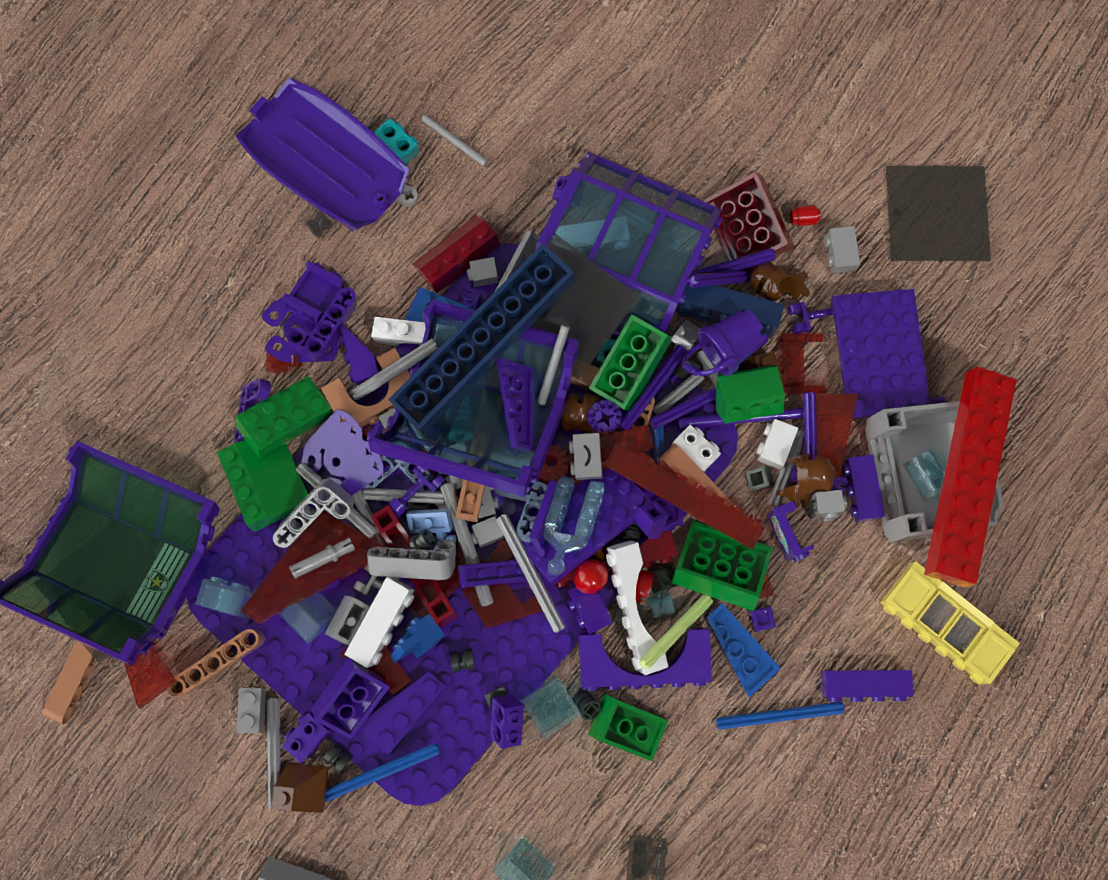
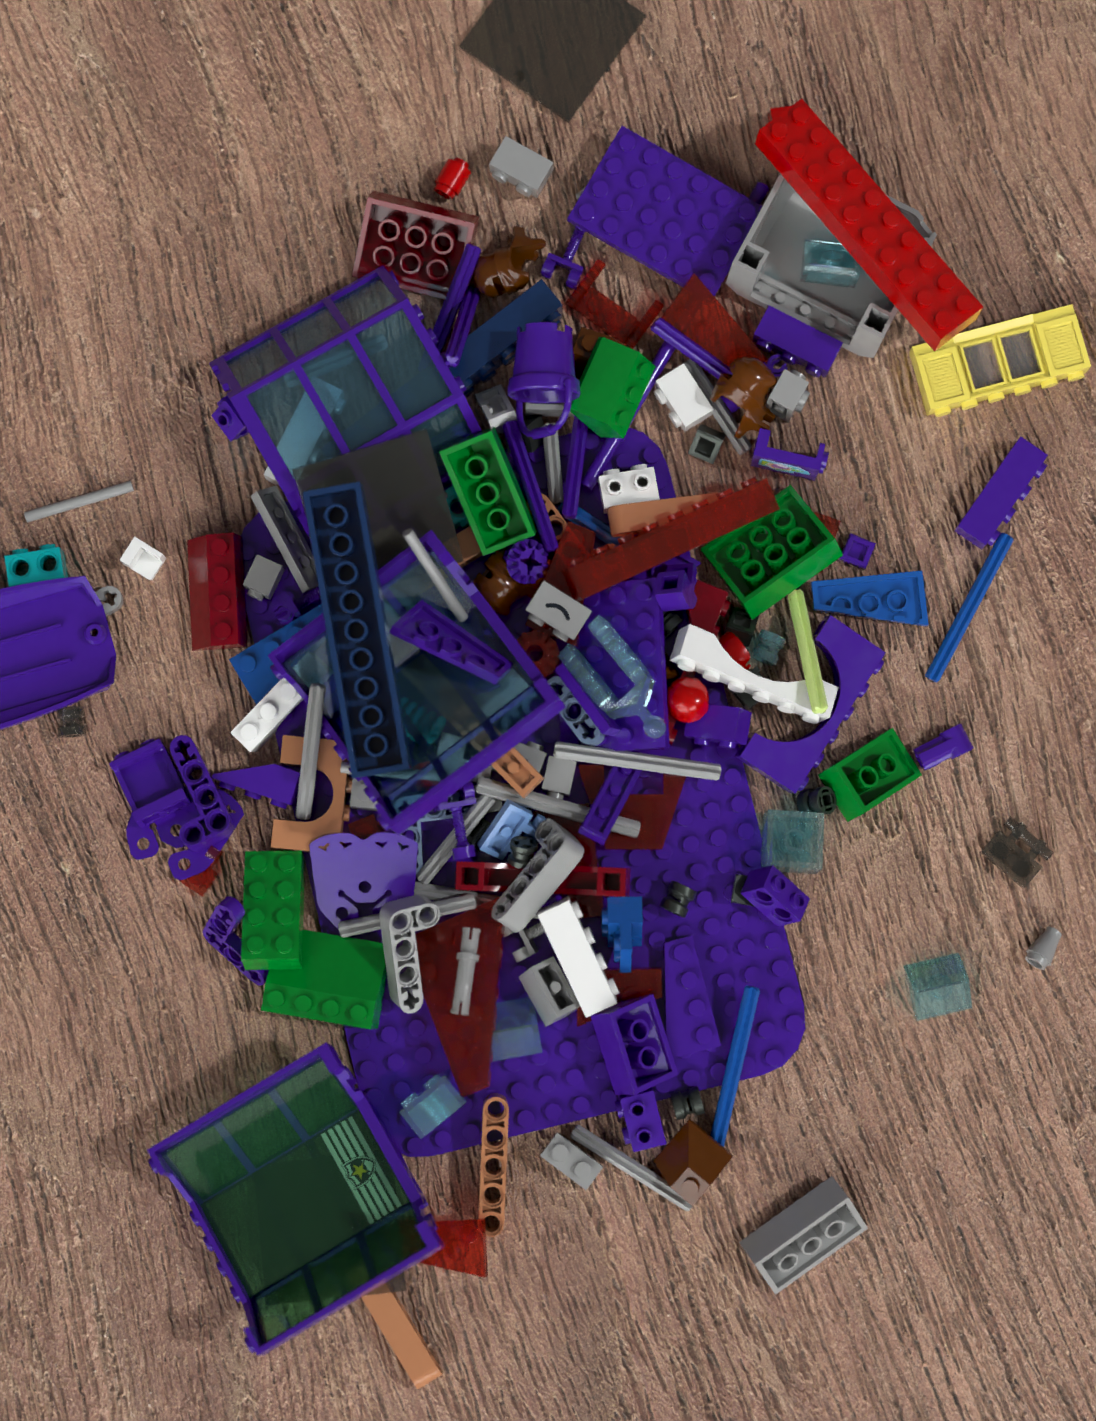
camera: 50 degrees left, 5 degrees up
none -> white panel [120,537,166,581]
none -> dark purple piece [913,724,974,771]

